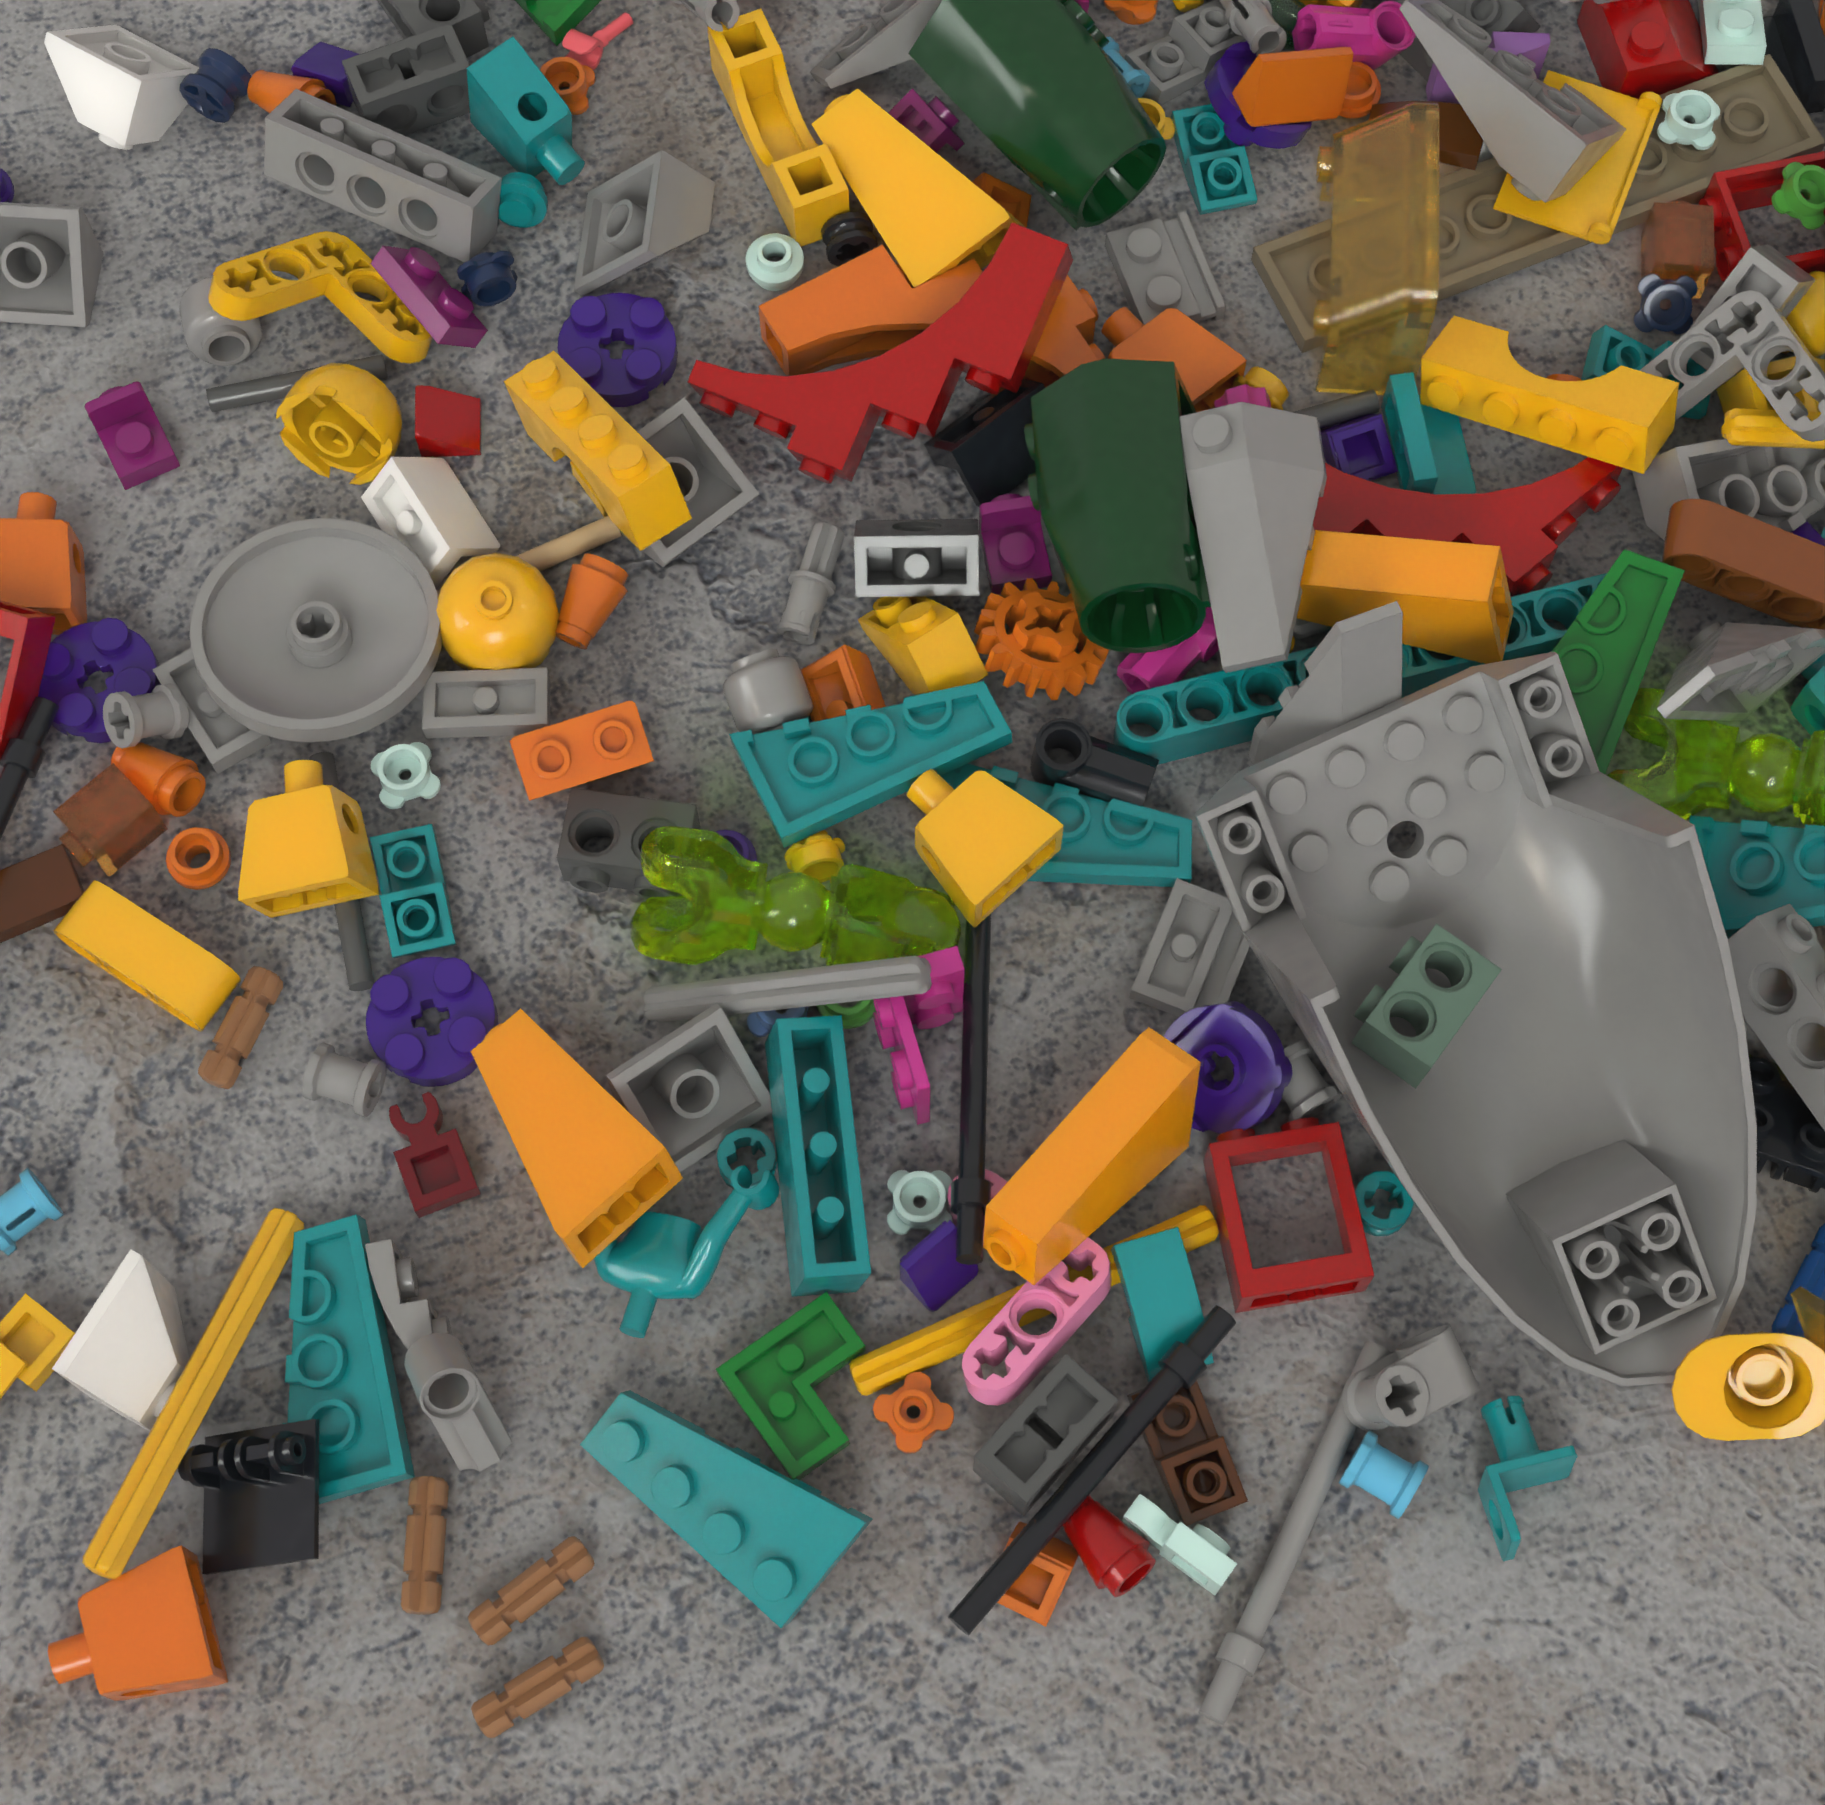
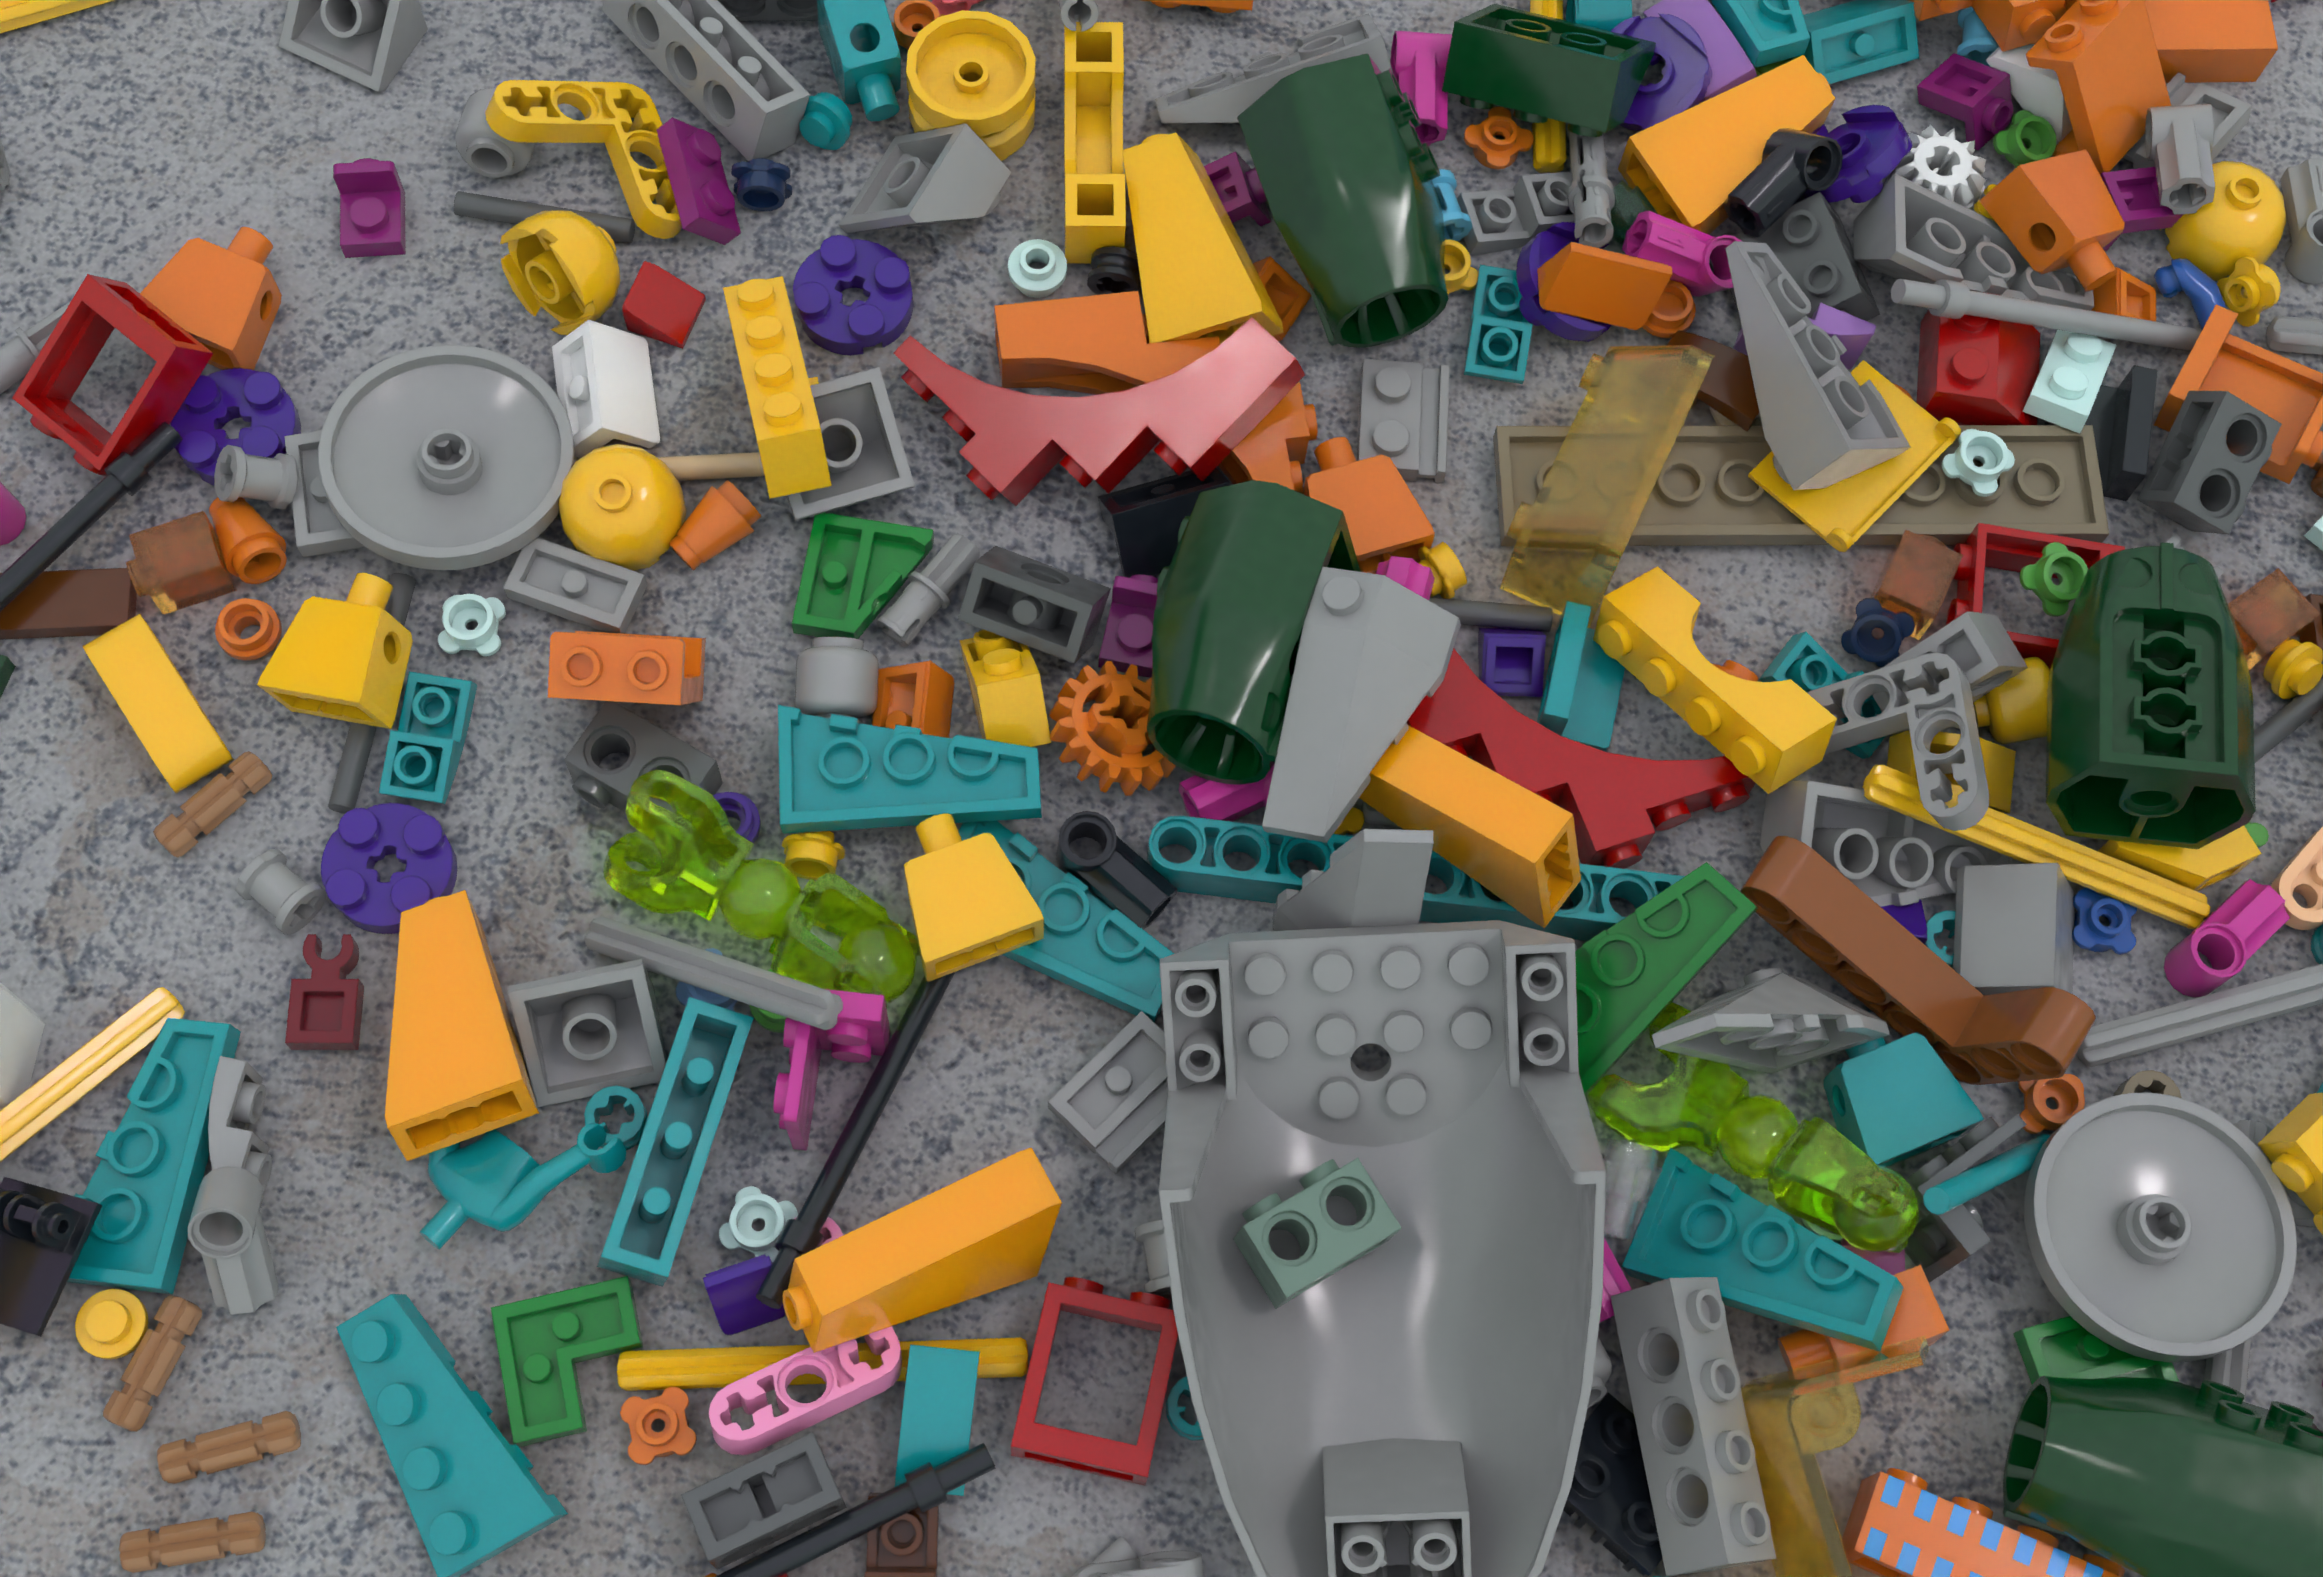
camera: 15 degrees right, 0 degrees up
dark purple plate [1163,1001,1293,1134] -> none
none -> yellow plate [75,1289,149,1360]
none -> green wing [792,513,934,639]
none -> yellow wheel [906,10,1036,161]

